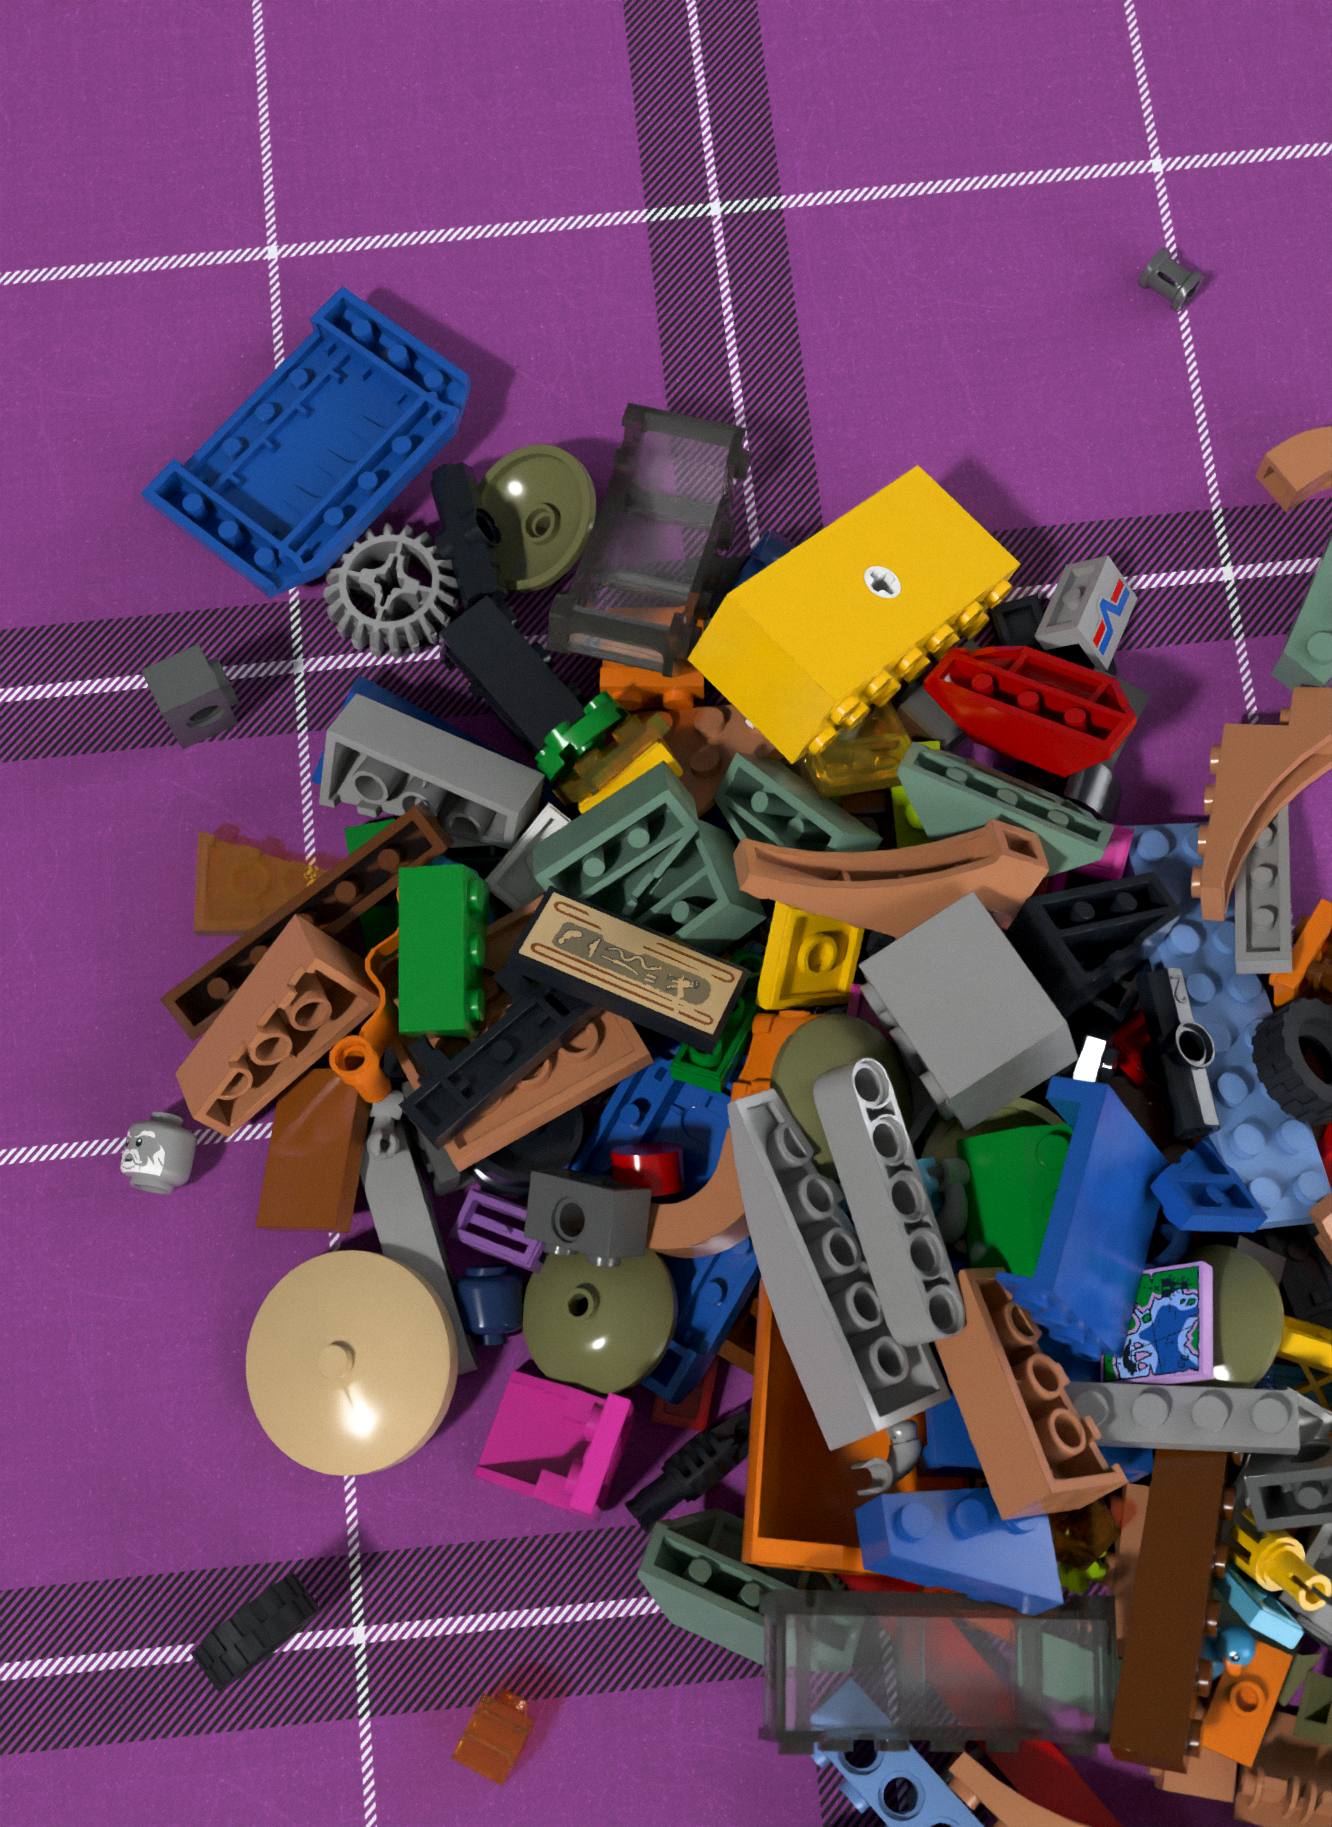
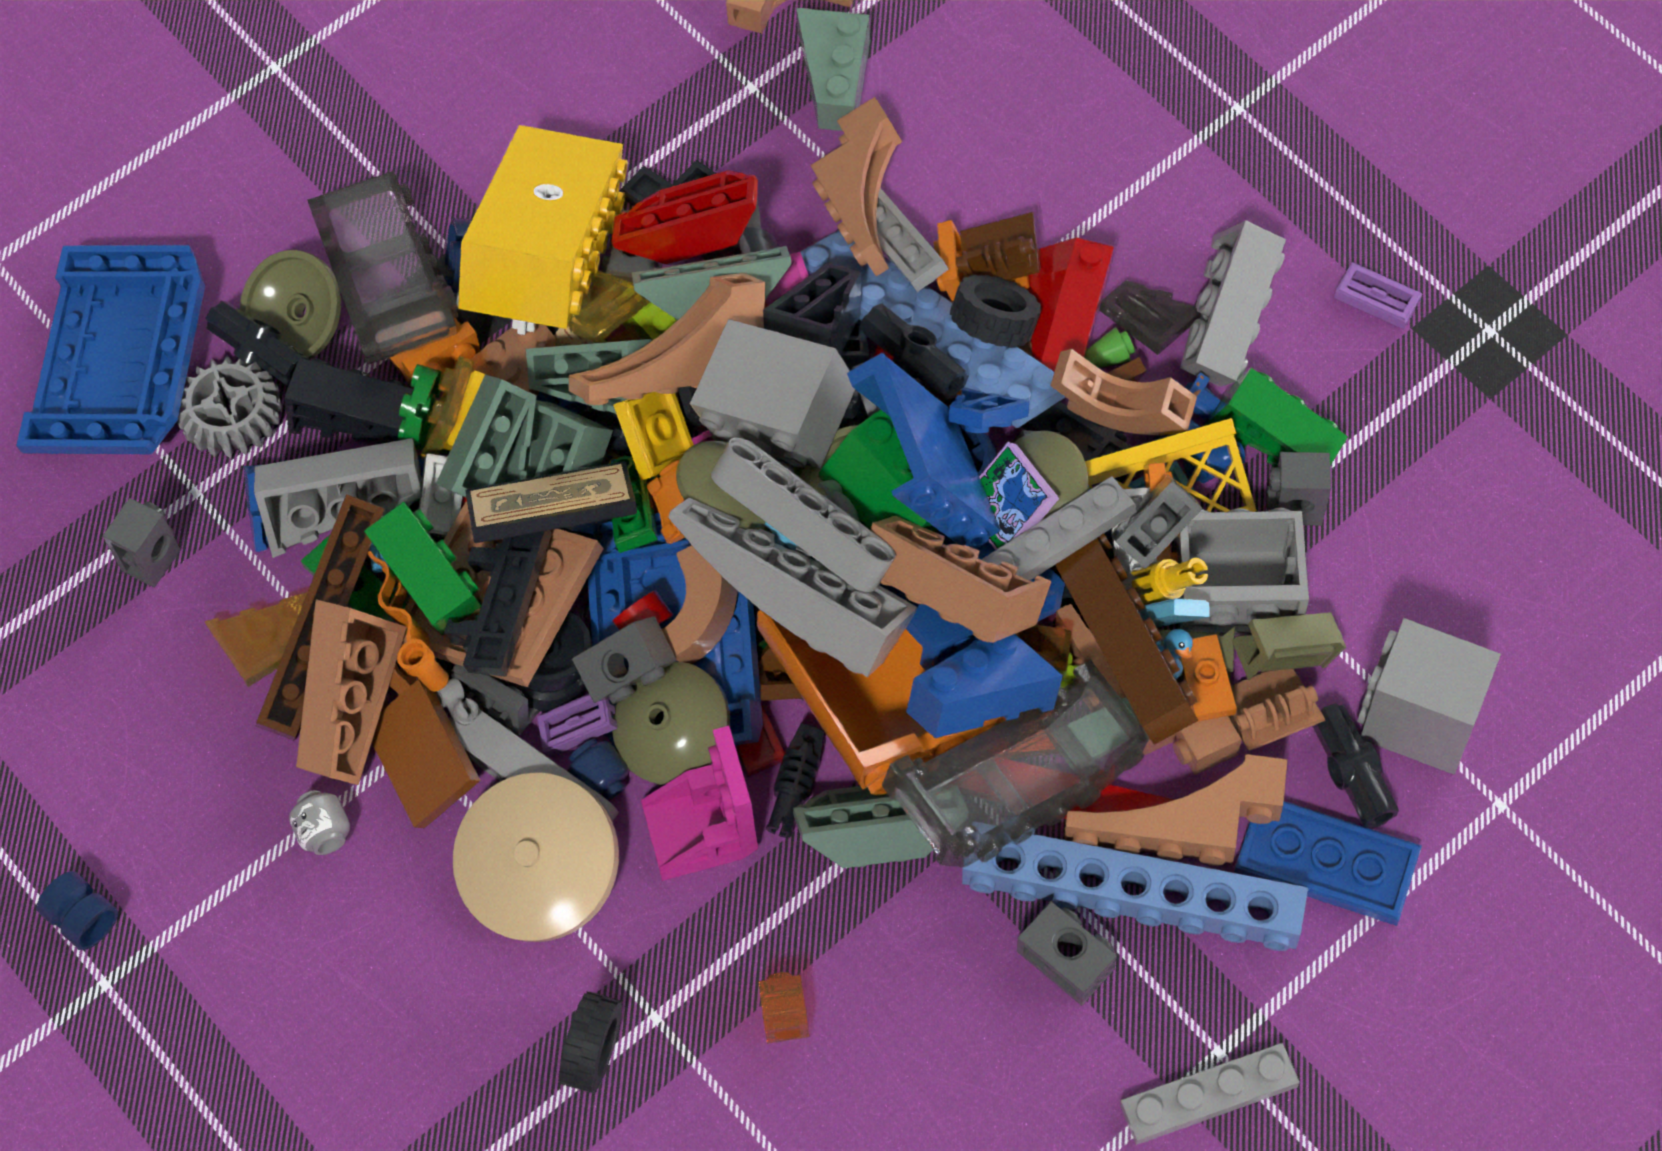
camera: 35 degrees left, 10 degrees down
light grey arm [851,1419,922,1496] -> none
light grey panel [1035,555,1138,671] -> none

